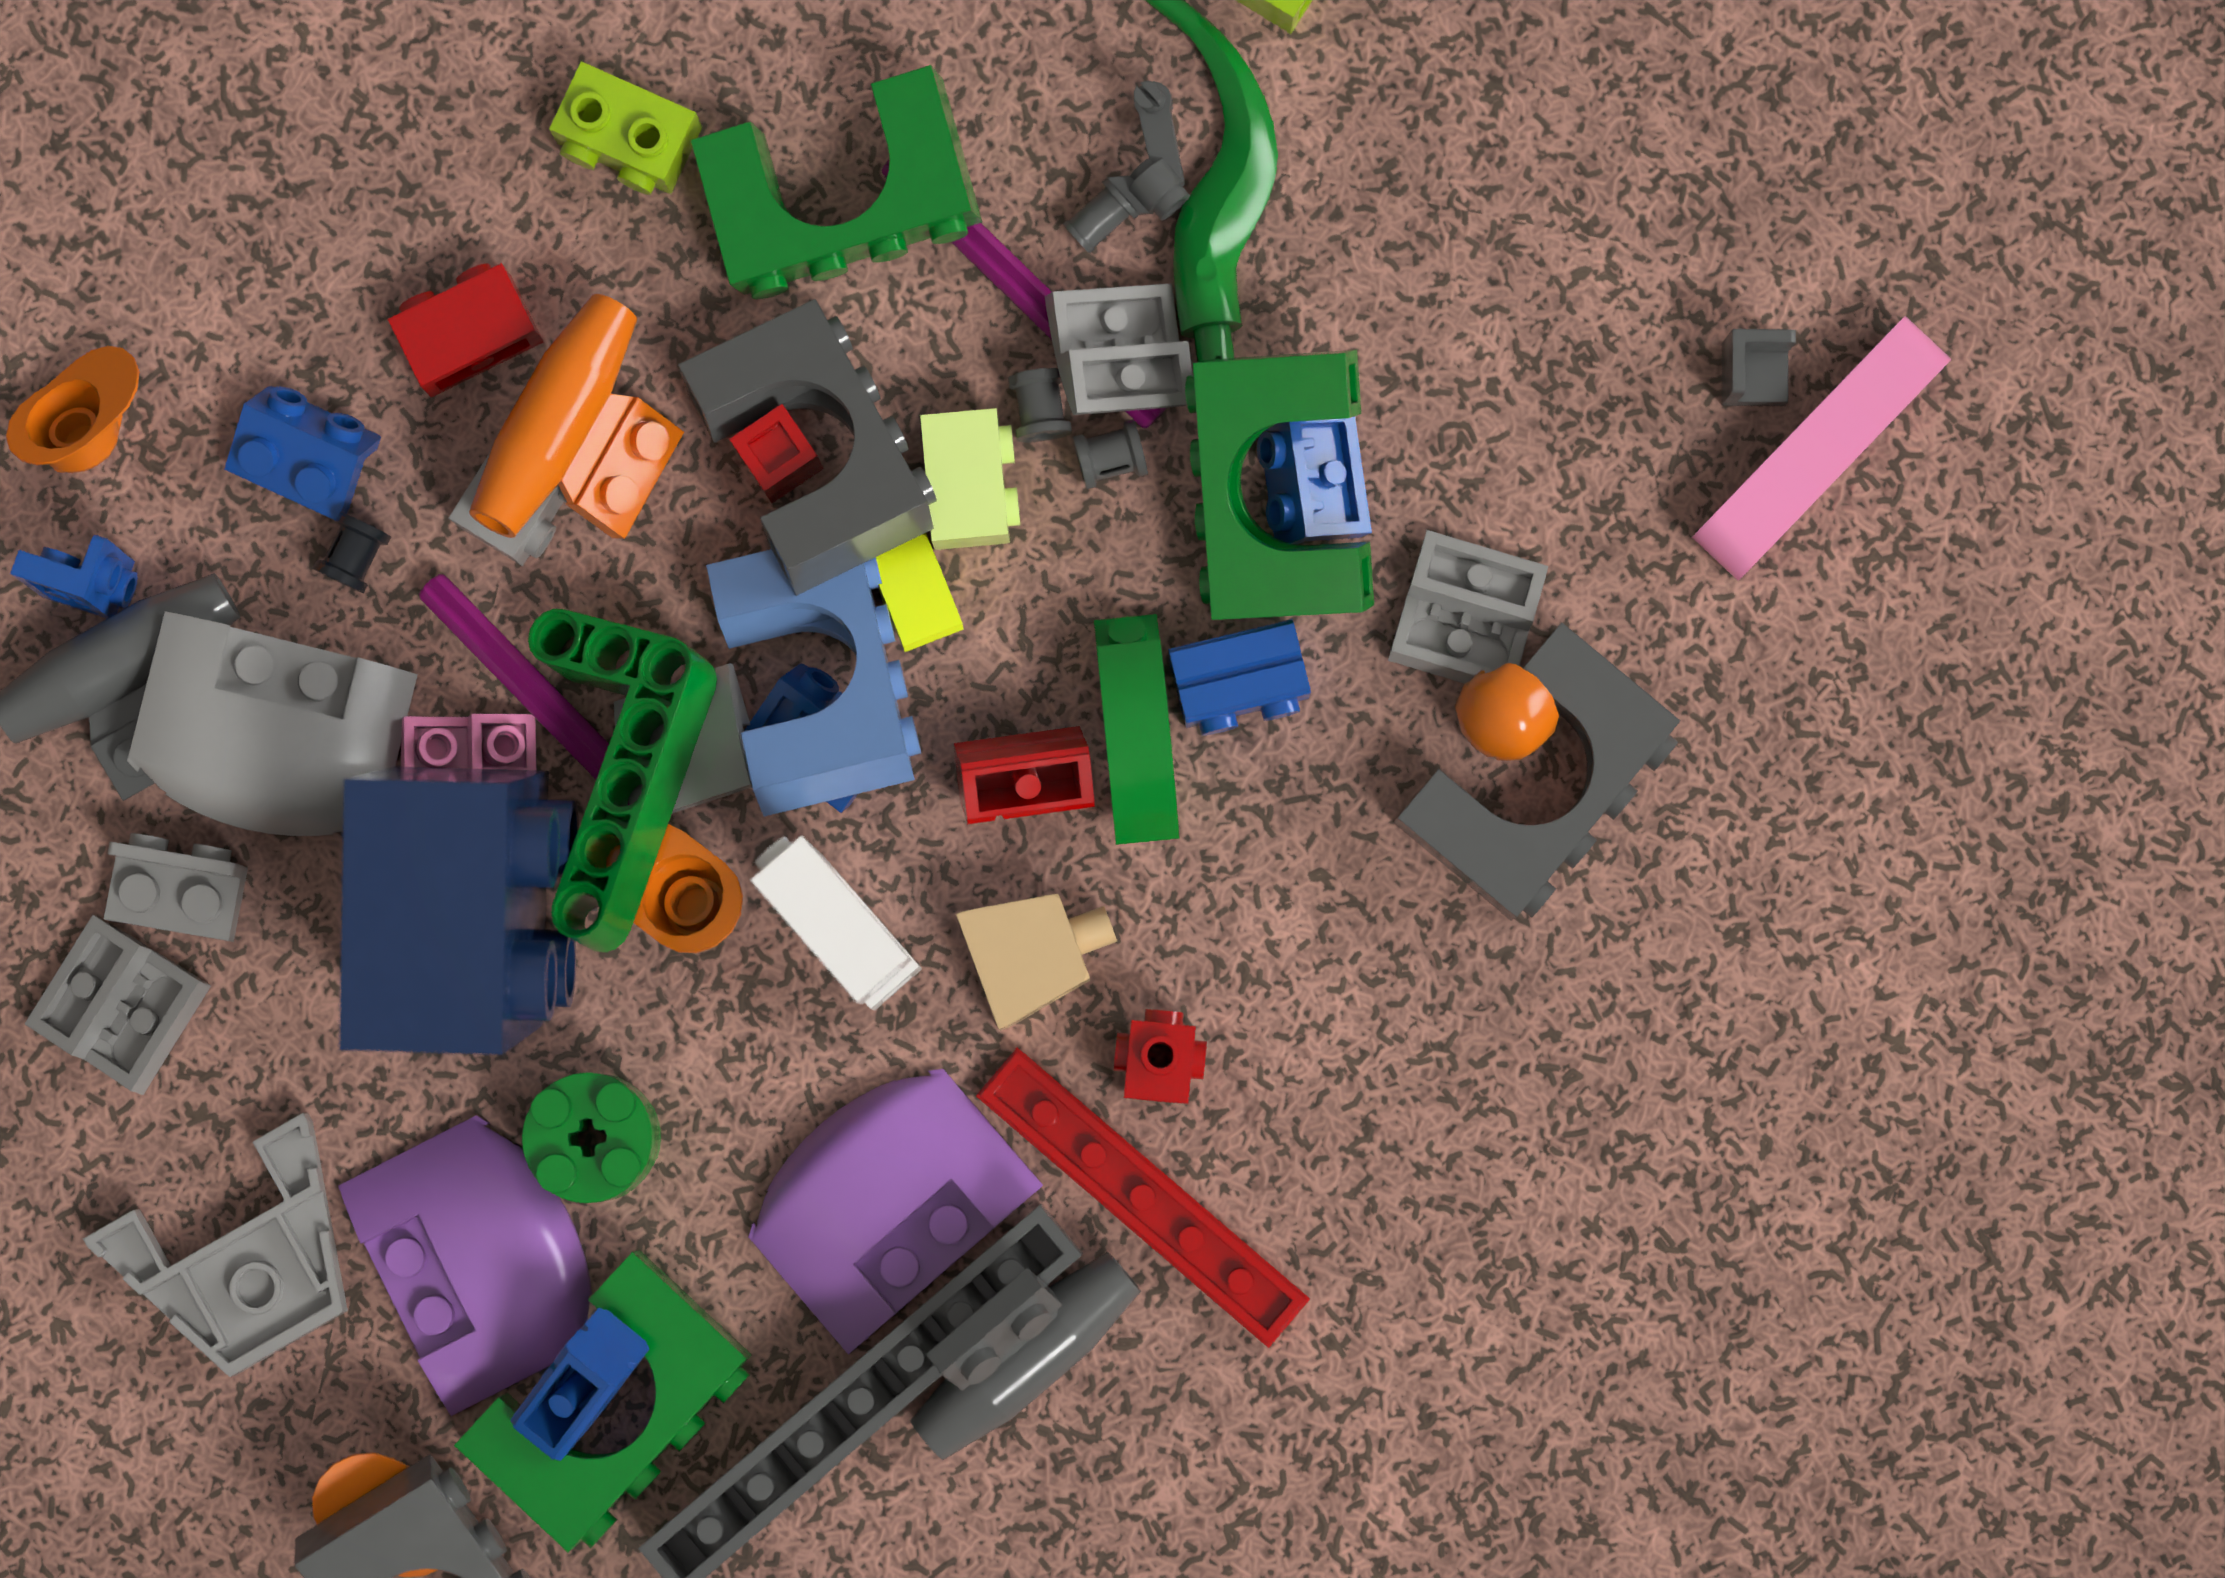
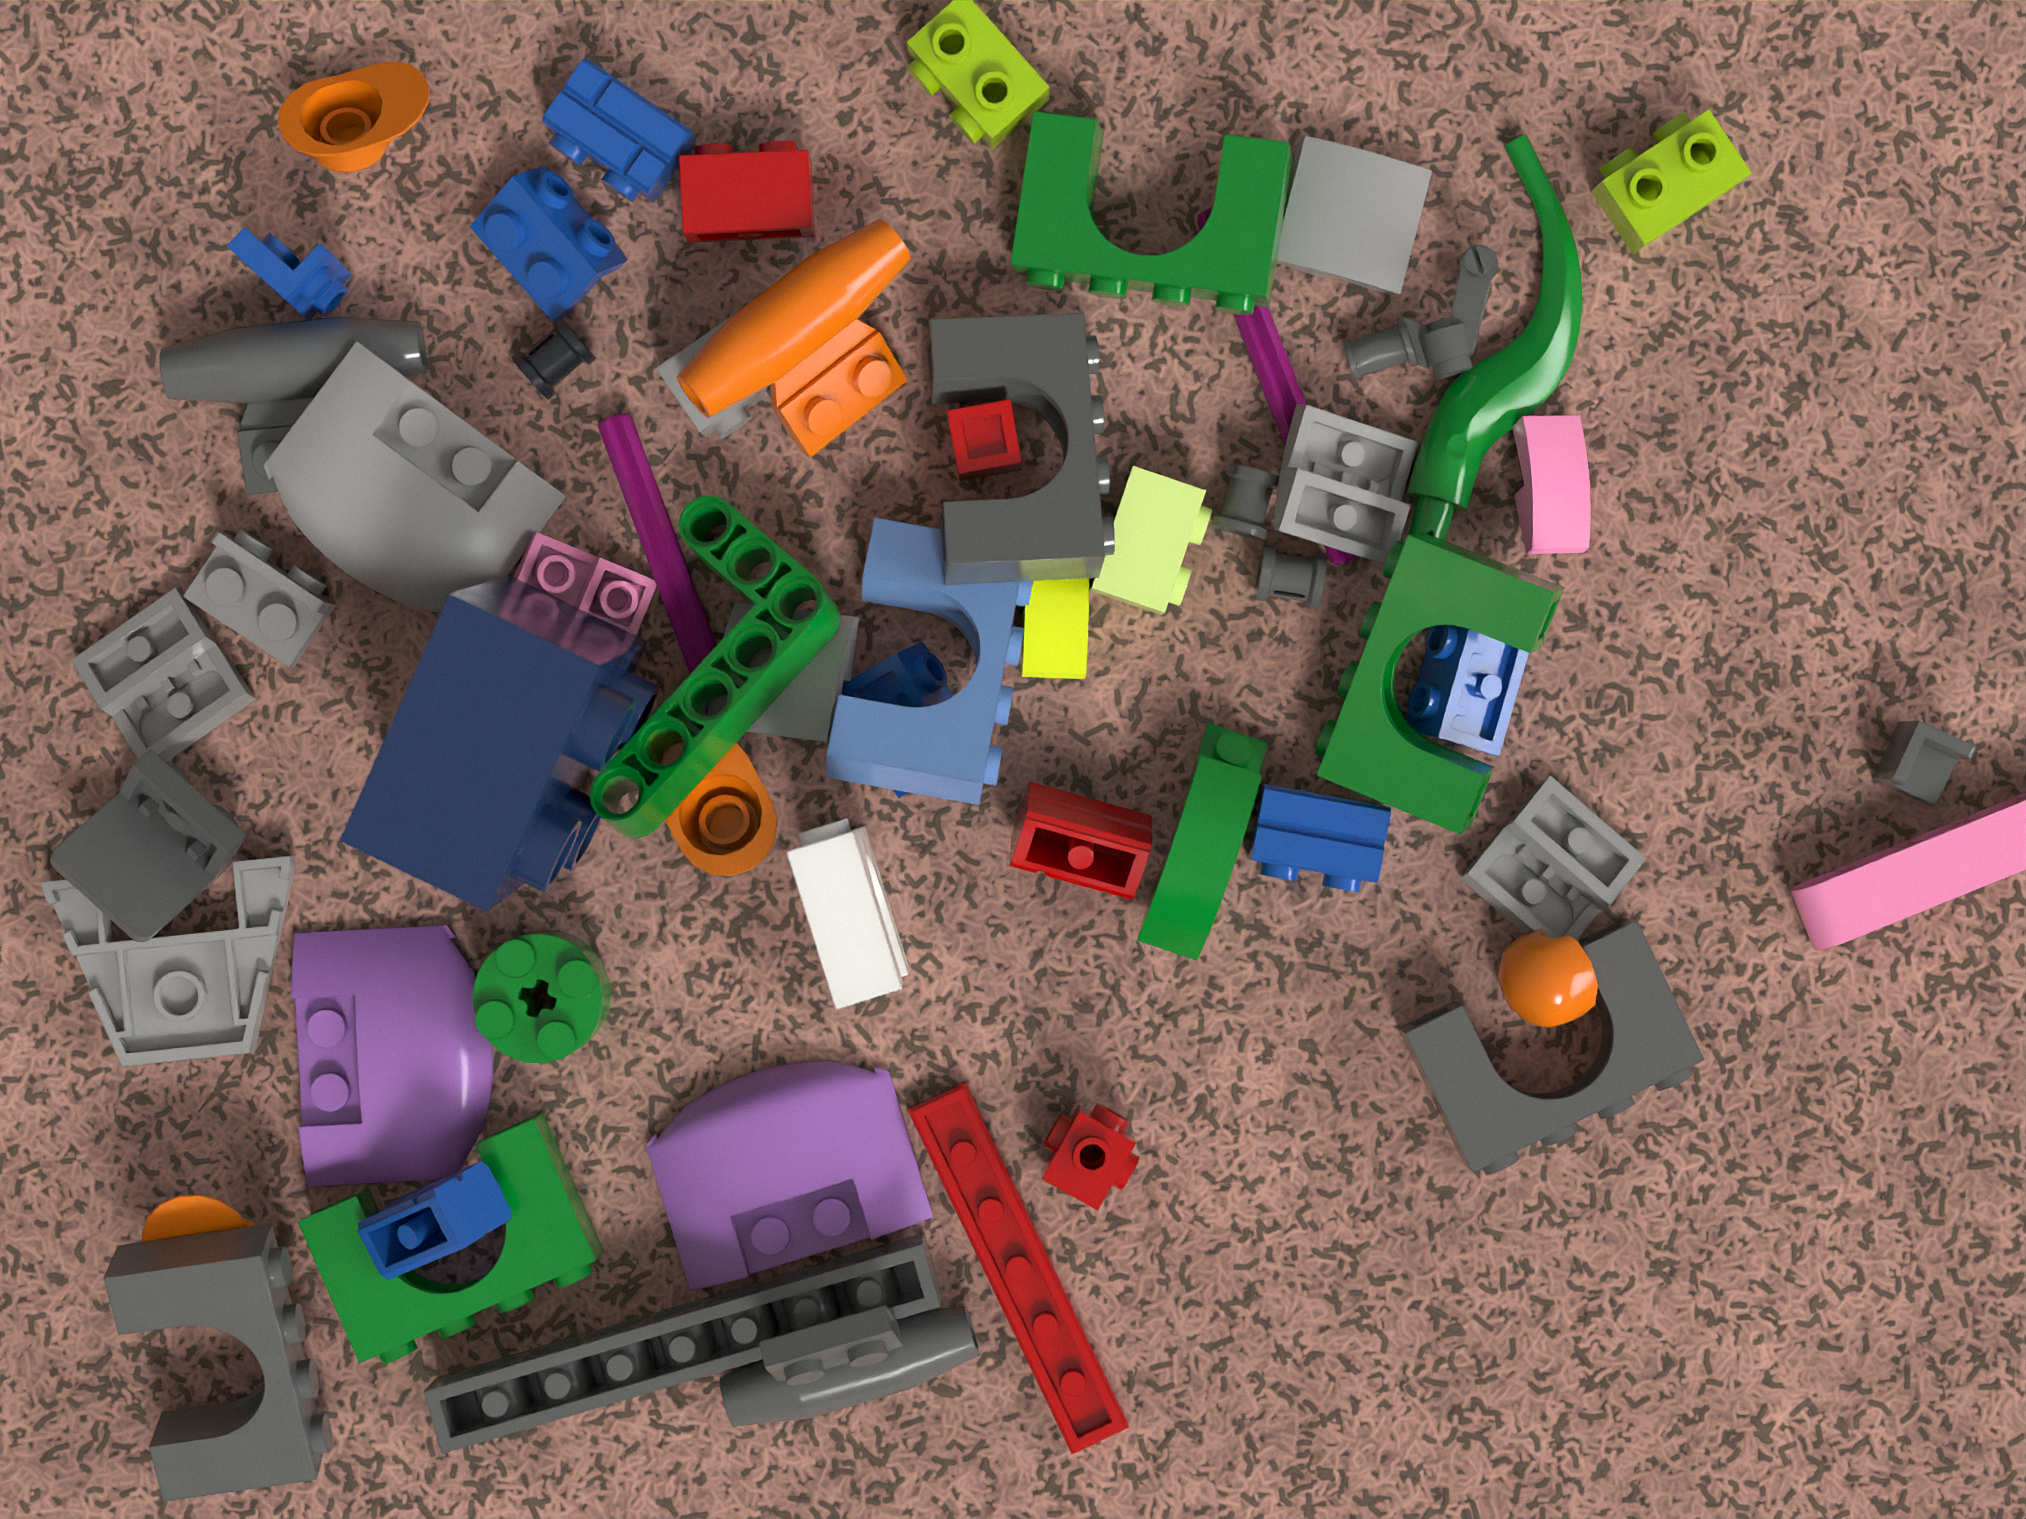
camera: 20 degrees right, 5 degrees up
tan torso [956,894,1117,1031] -> none
none -> dark grey bracket [50,749,247,942]
none -> blue brick [542,57,696,203]
none -> light grey slope [1277,136,1432,295]
none -> bright pink slope [1512,415,1591,554]

